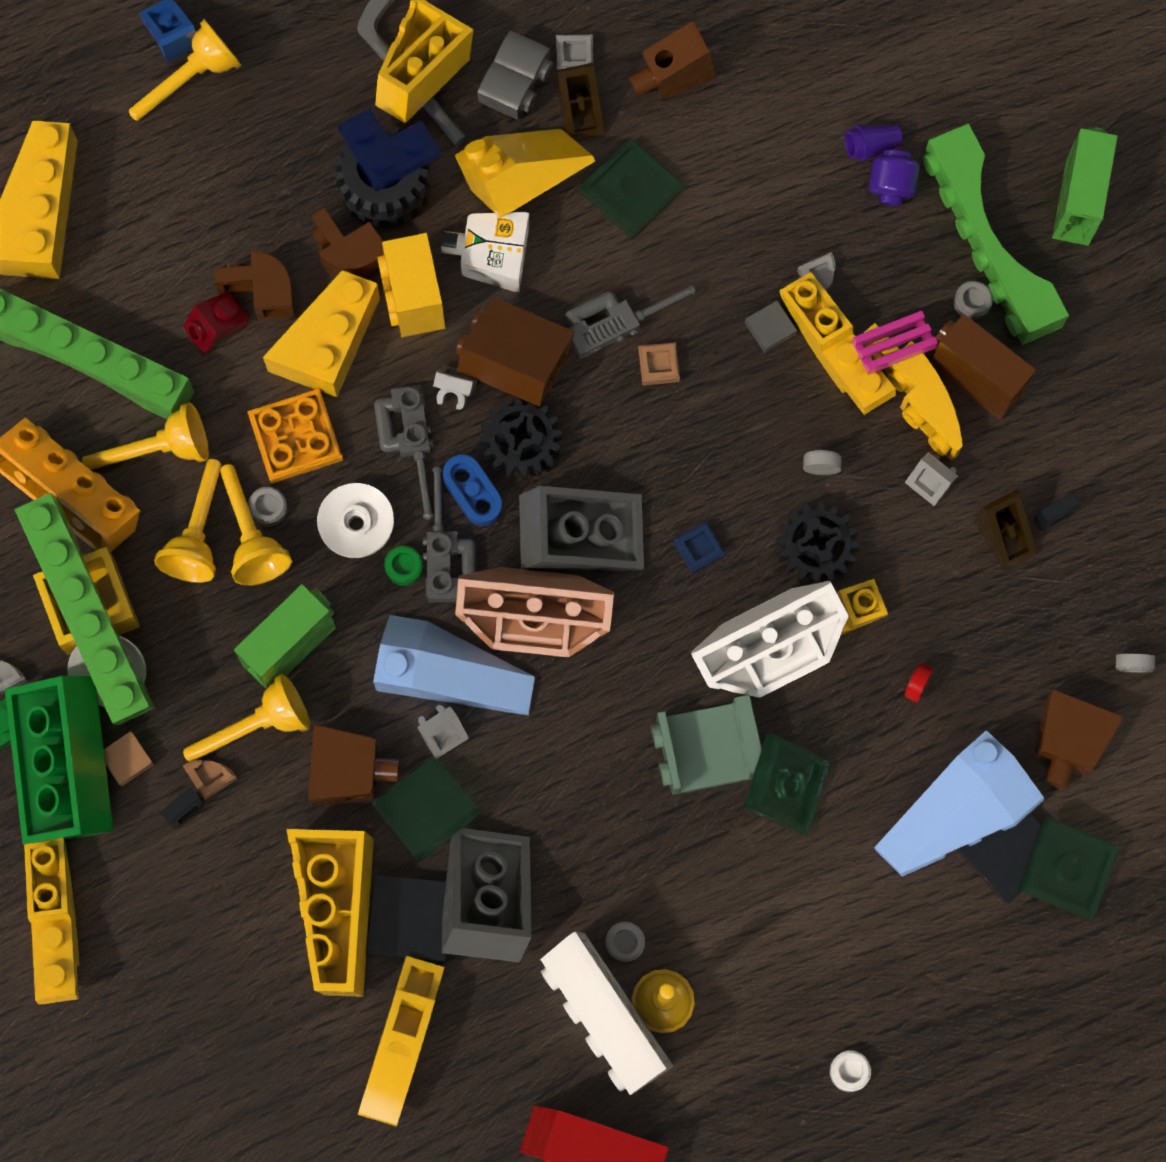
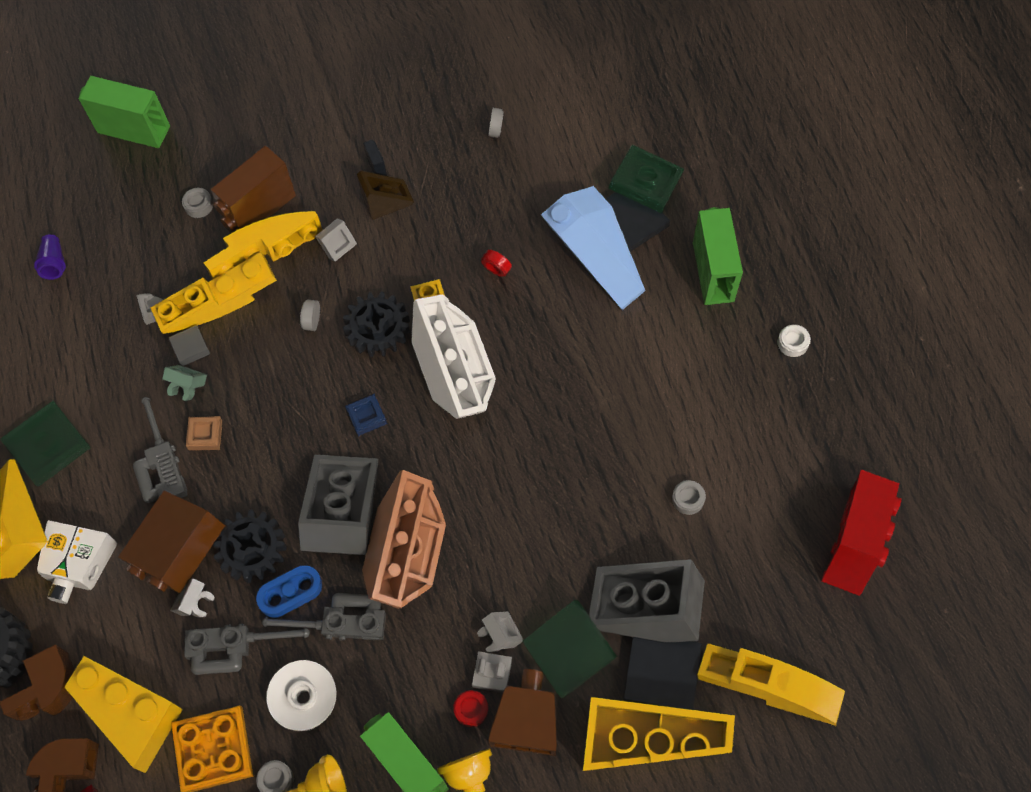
camera: 80 degrees left, 10 degrees down
light blue wedge [373,615,535,716] -> none
yellow brick [377,233,445,338] -> none
green tile [385,546,424,586] -> none
white slope [540,931,673,1095] -> none
yellow piece [631,969,695,1034] -> none
sand green panel [651,695,766,795] -> none
clear green tile [743,734,831,836] -> none
dark pink tile [852,311,938,375] -> none
dark purple head [869,150,920,206] -> none
bright green arch [923,123,1069,345] -> none
reddish brown torso [1035,690,1123,790] -> none
none -> sand green tile [162,365,207,401]
none -> red tile [454,690,489,728]
none -> light grey tile [472,651,512,693]
none -> bright green brick [693,207,743,305]

